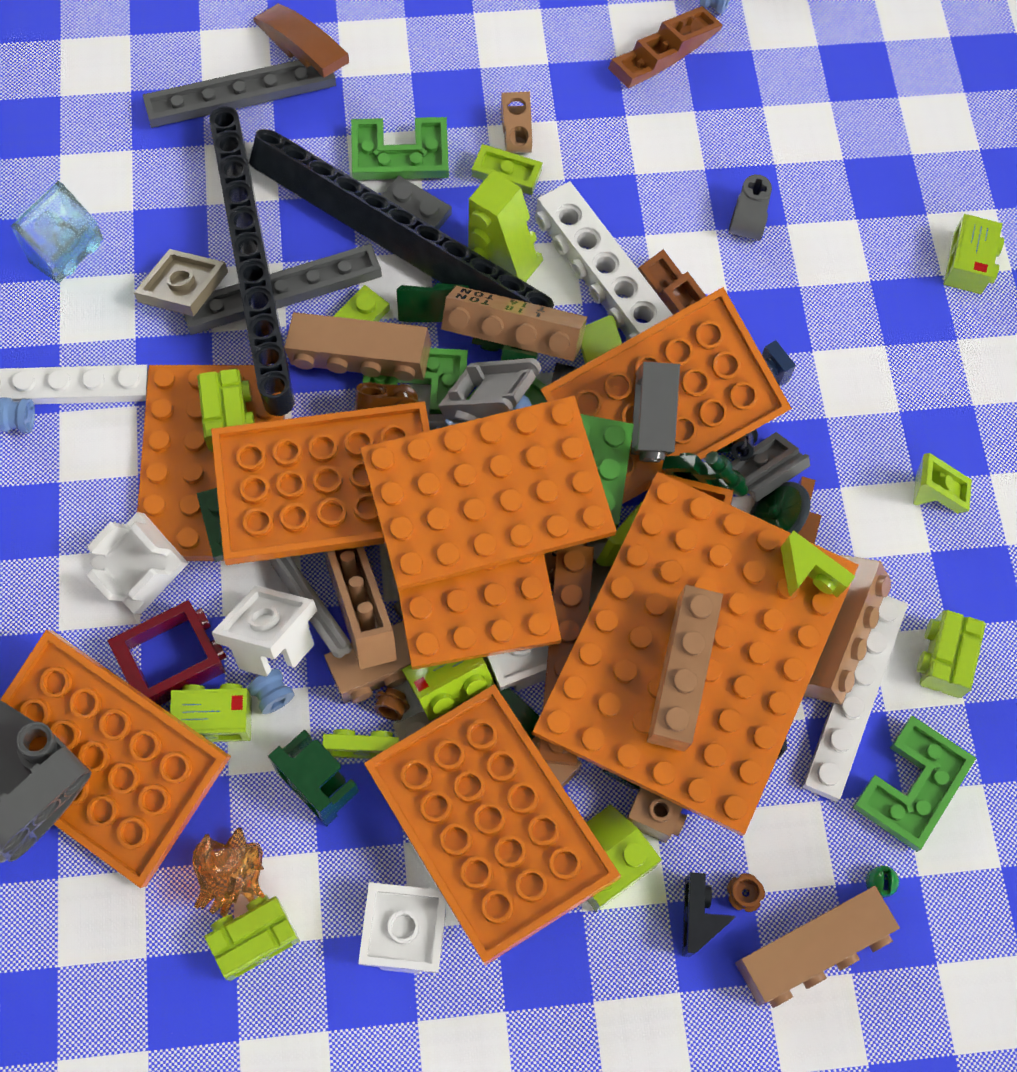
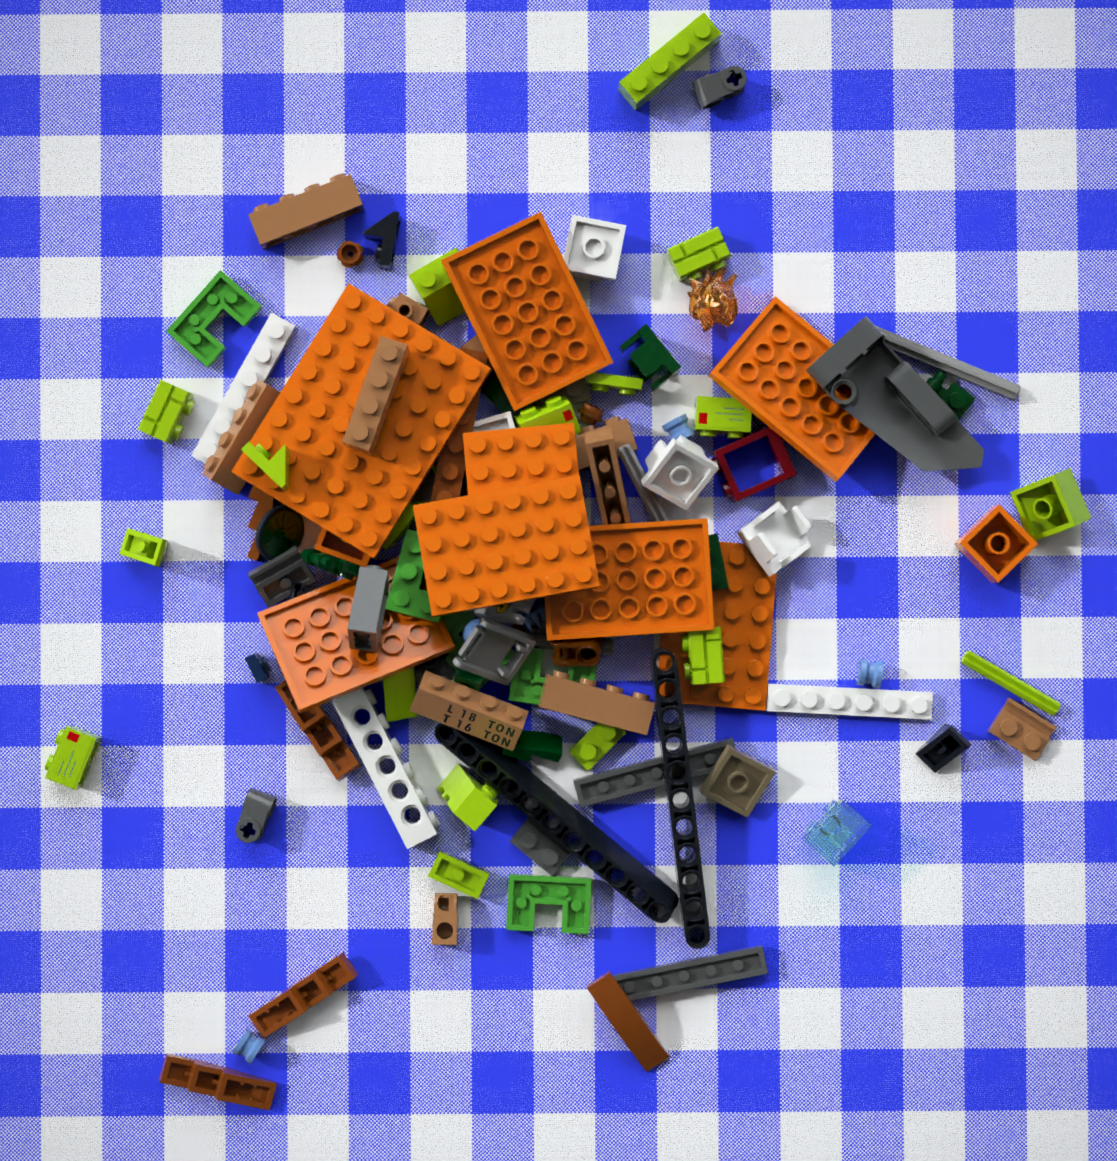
camera: 170 degrees left, 20 degrees up
green hinge [866,865,900,898] -> none

